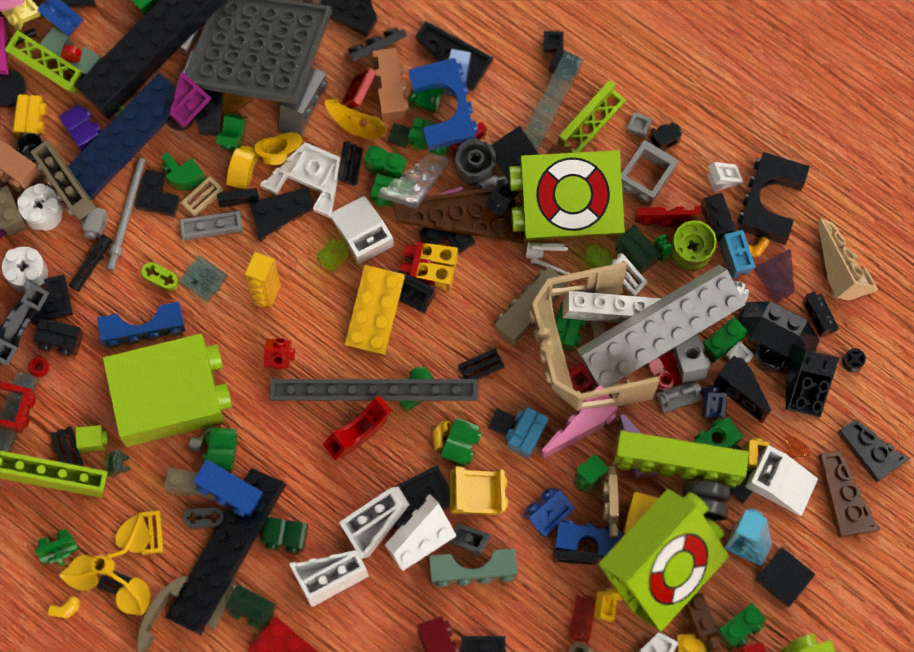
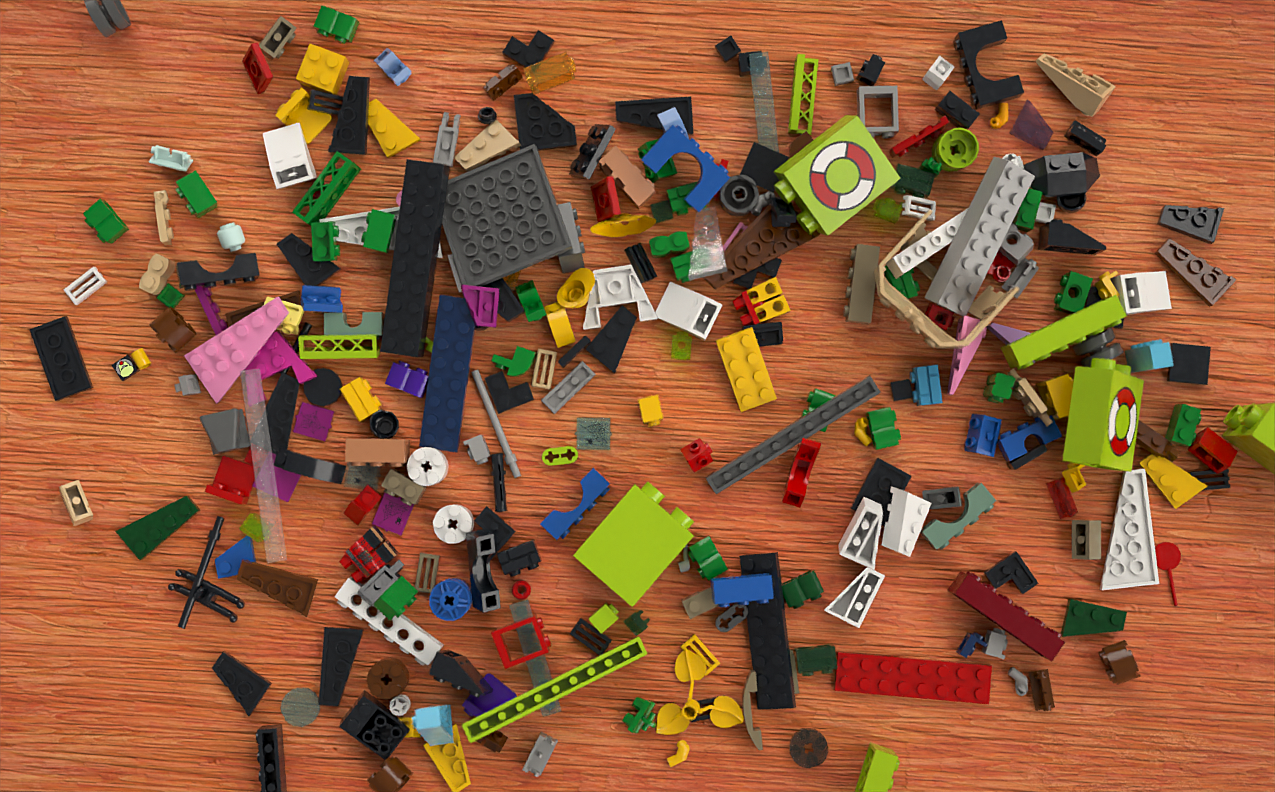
camera: 30 degrees left, 15 degrees up
dark tan brick [31,140,97,220] -> none
red tile [60,45,82,63] -> none
yellow panel [449,467,508,515] -> none
black tile [458,348,505,380] -> none
white plant [526,242,570,275] -> none
dark blue bracket [700,385,727,417] -> none
dark azure hinge [719,230,756,279] -> none
clear orange tile [785,436,811,458] -> none
black slope [786,344,839,417] -> none
black wheel [842,348,866,372] -> none

